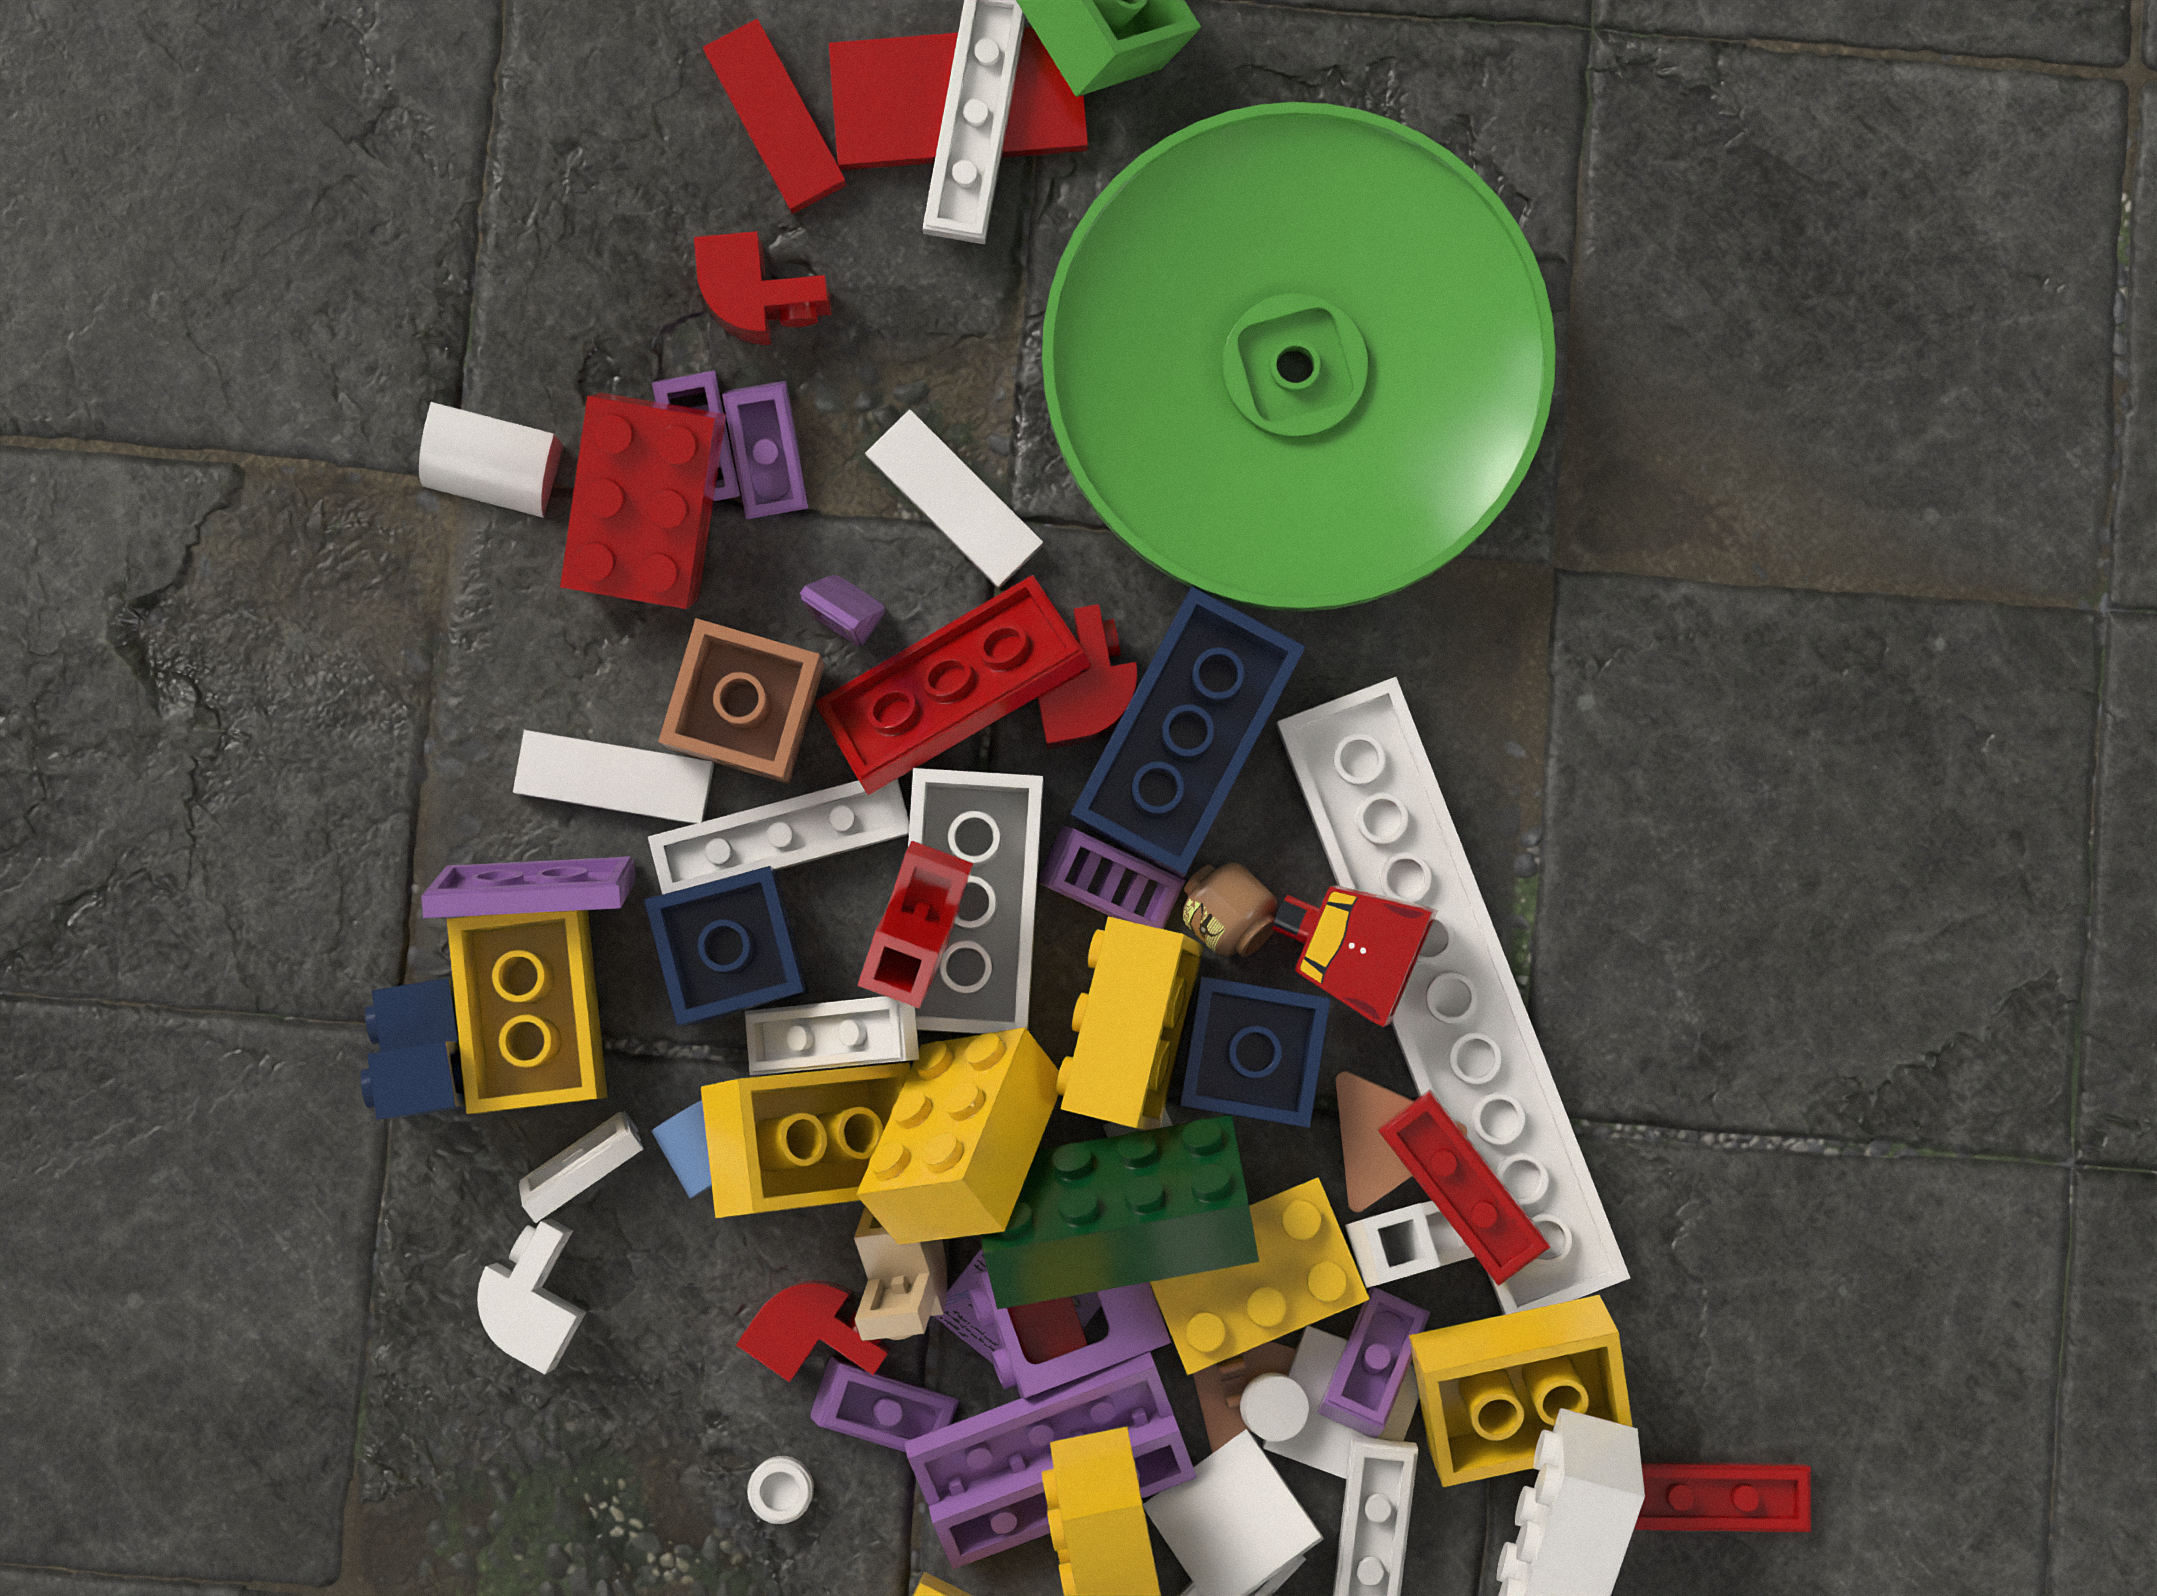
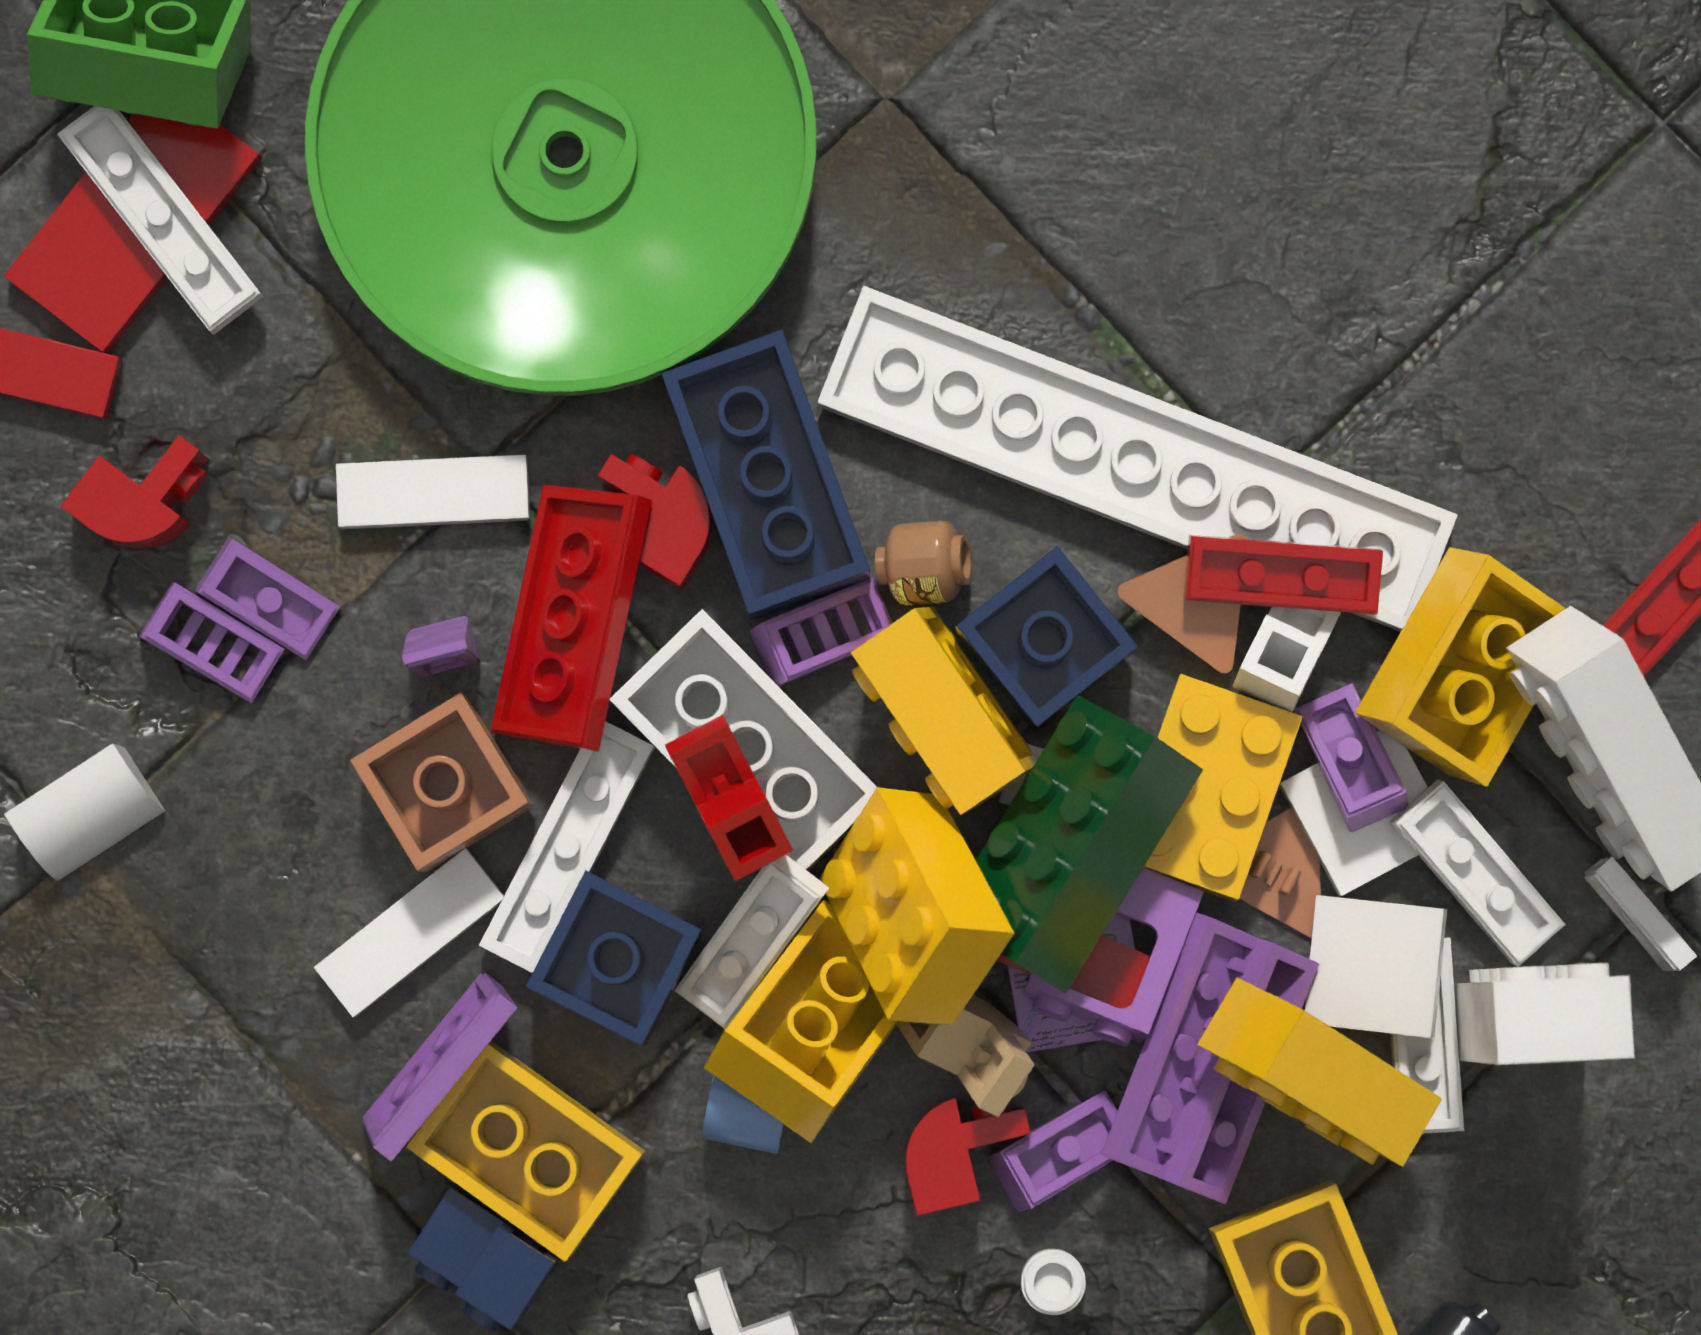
camera: 45 degrees left, 0 degrees up
white tile [518,1111,643,1223] -> none
red brick [560,393,726,609] -> none
white tile [1240,1372,1309,1442] -> none
red torso [1273,885,1438,1027] -> none

